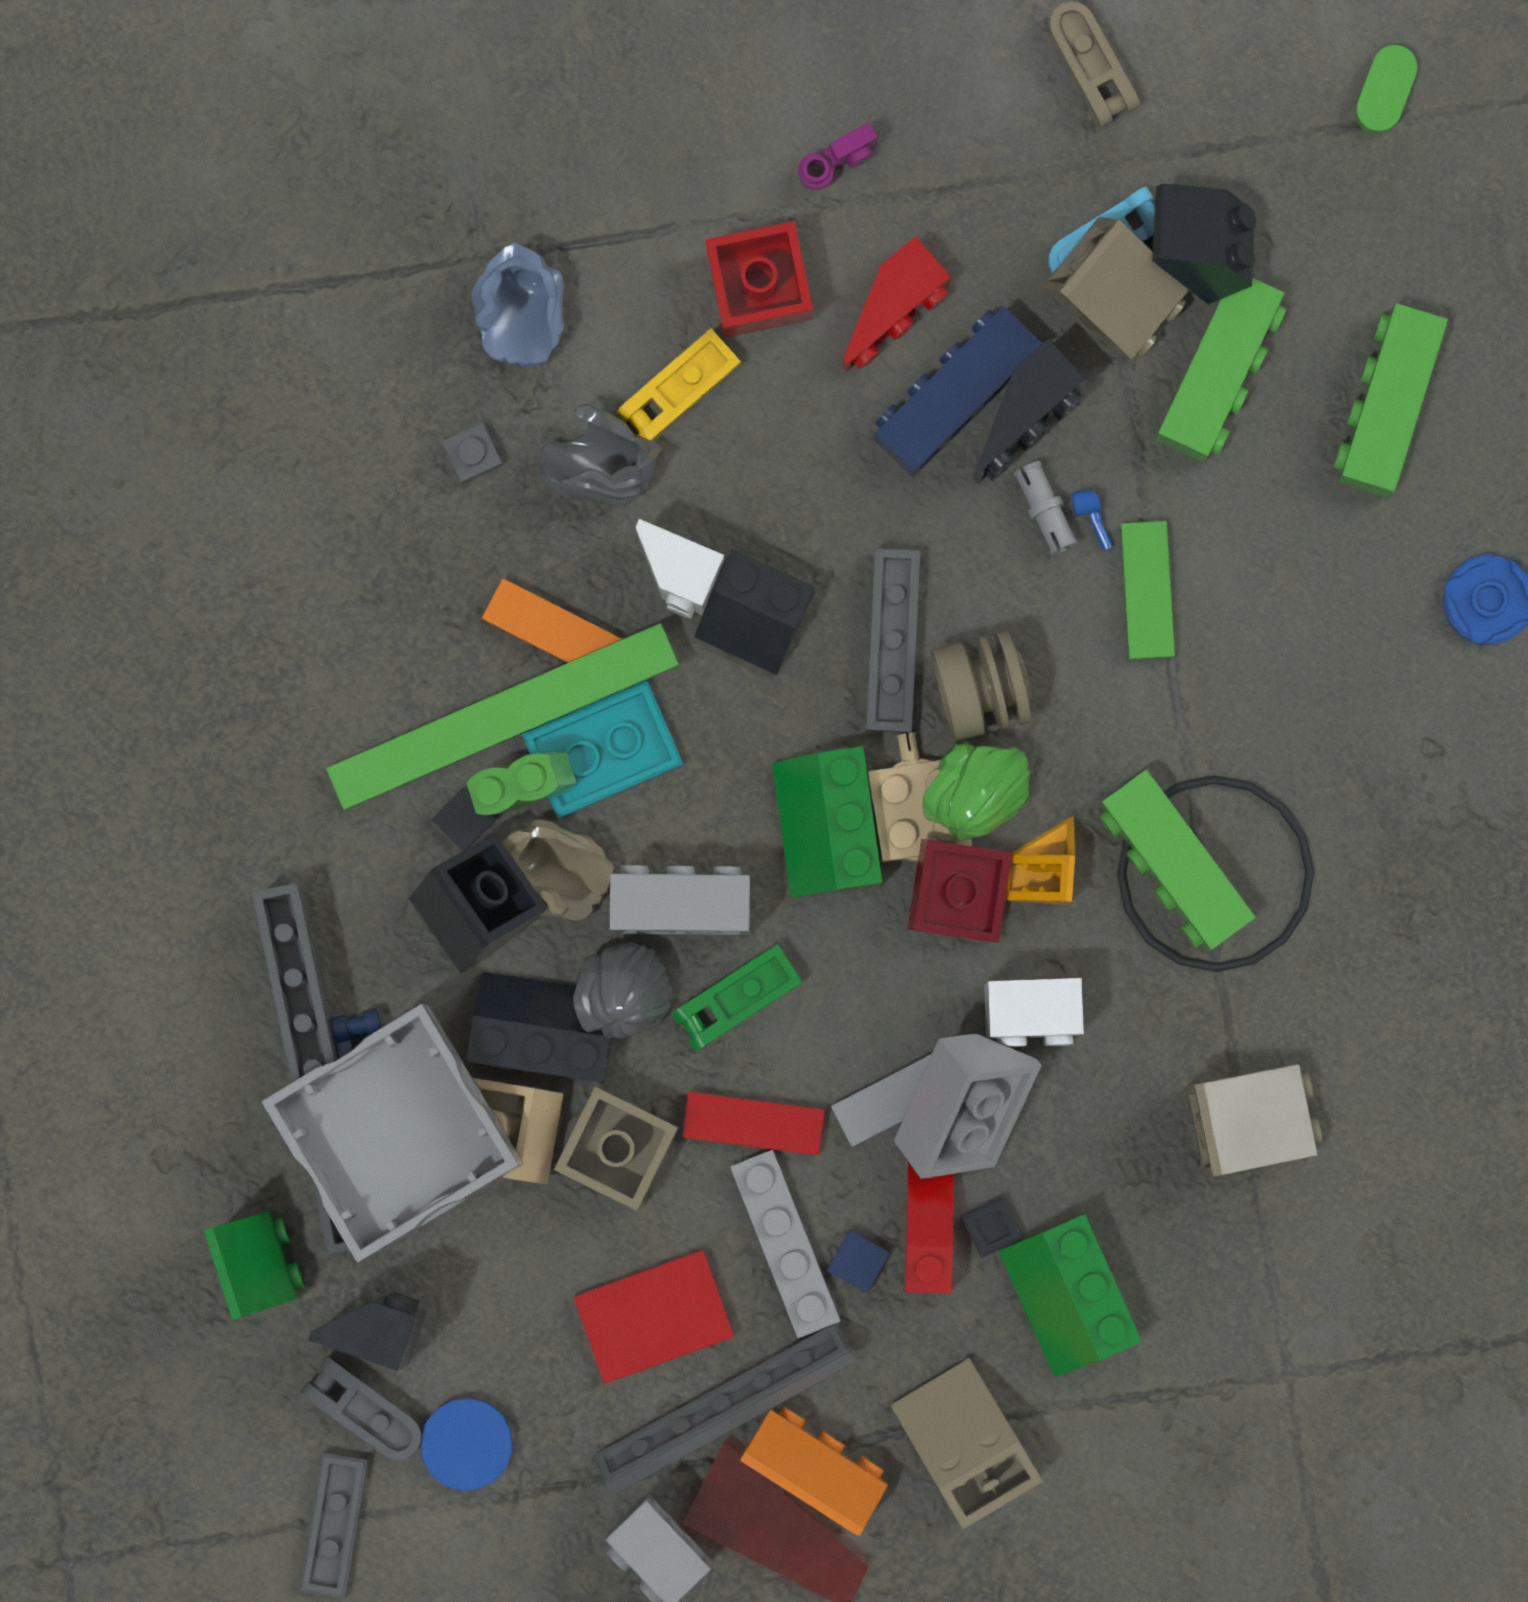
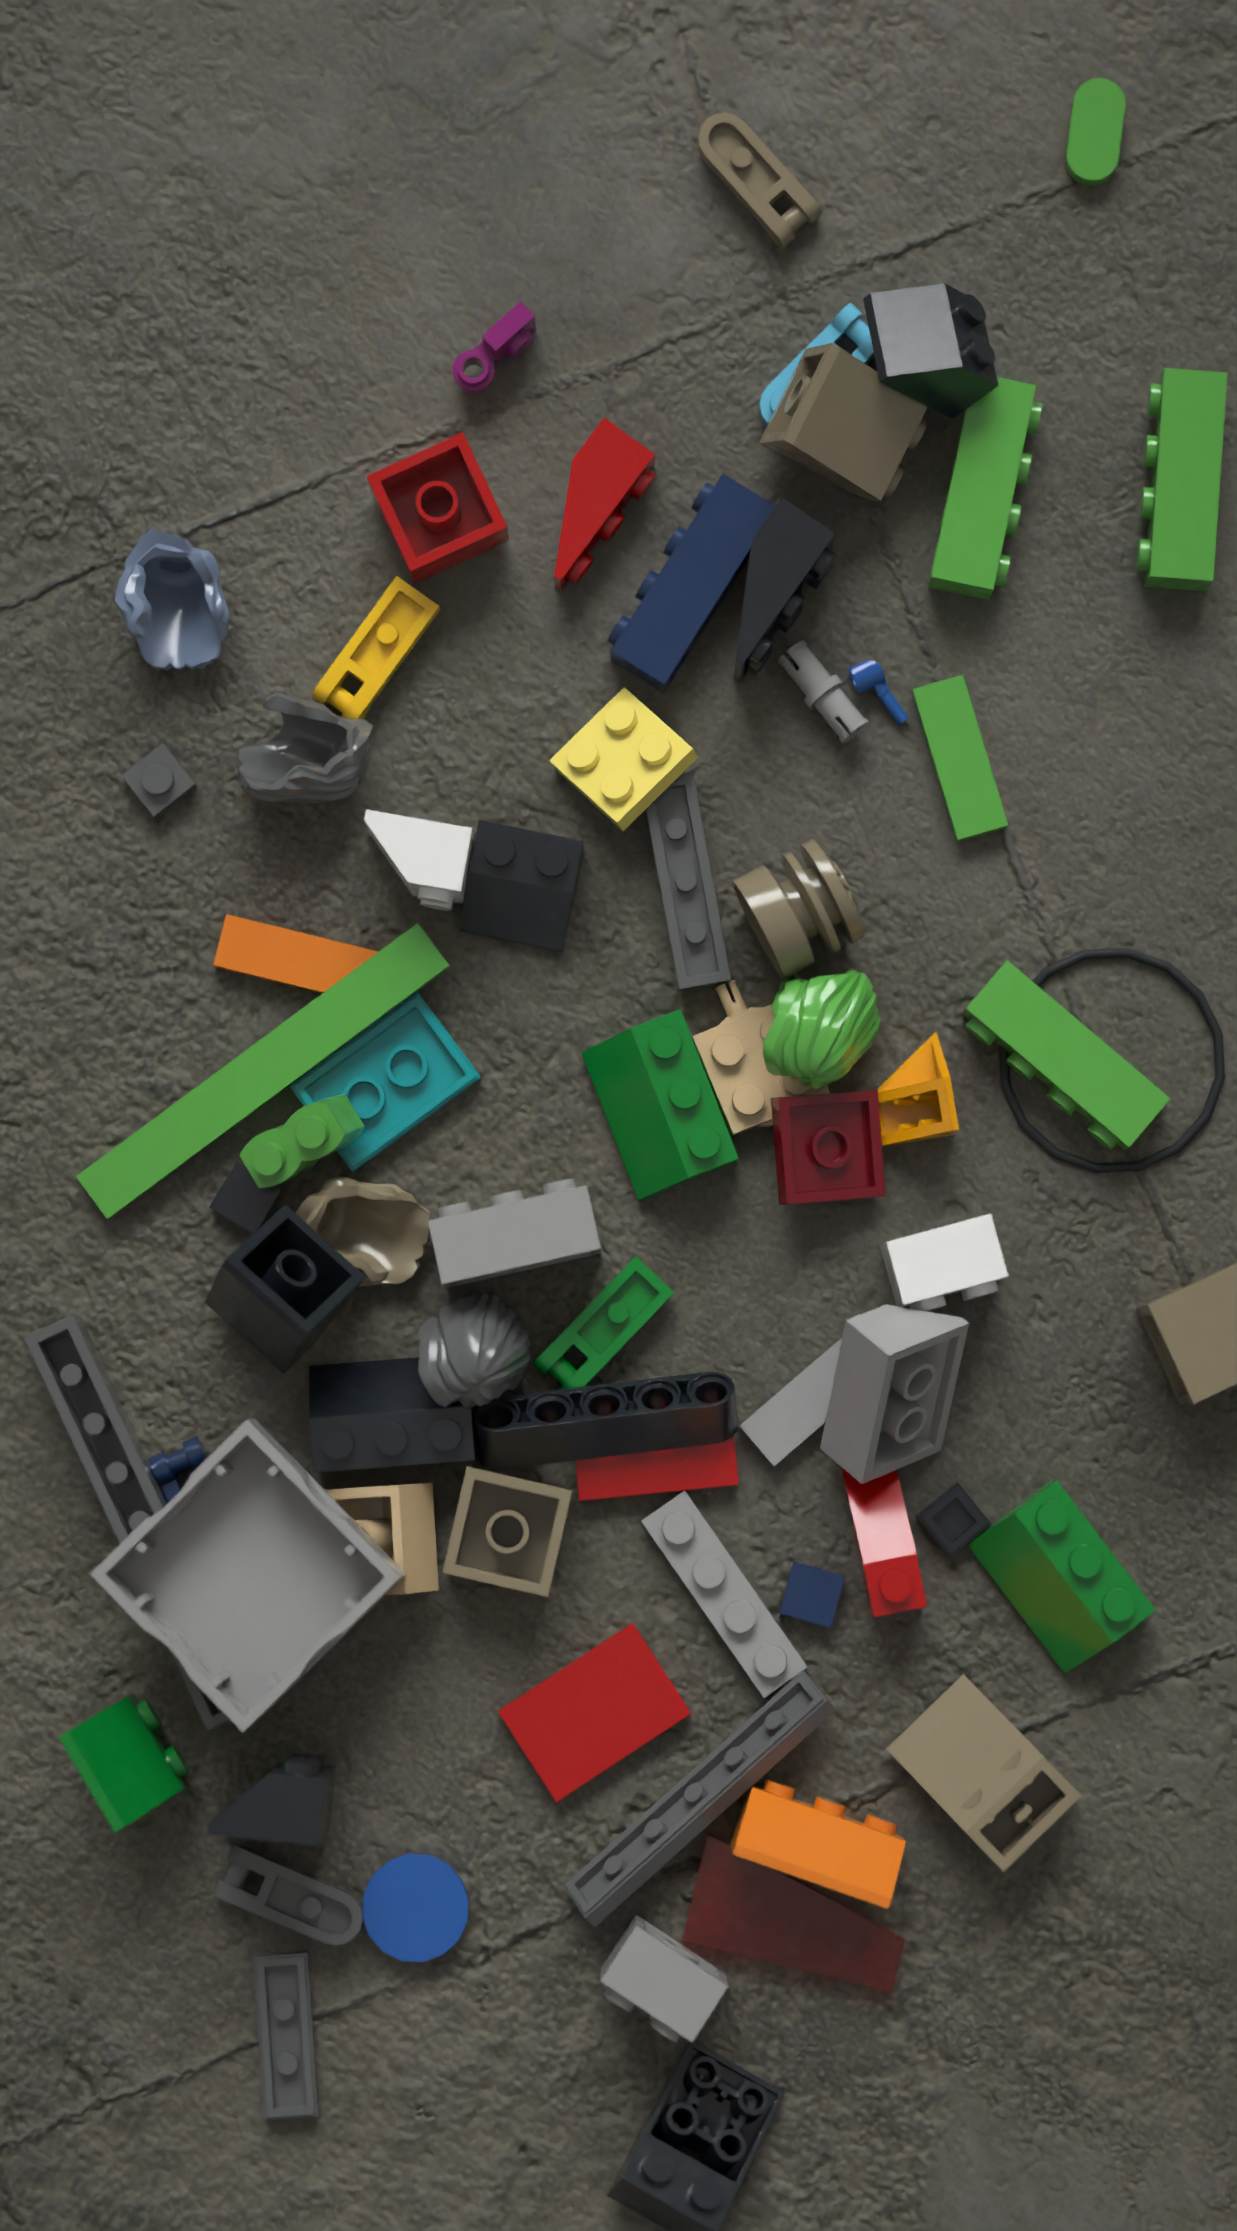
camera: 15 degrees left, 0 degrees up
none -> black beam [472,1372,738,1469]
none -> light yellow plate [549,687,699,831]

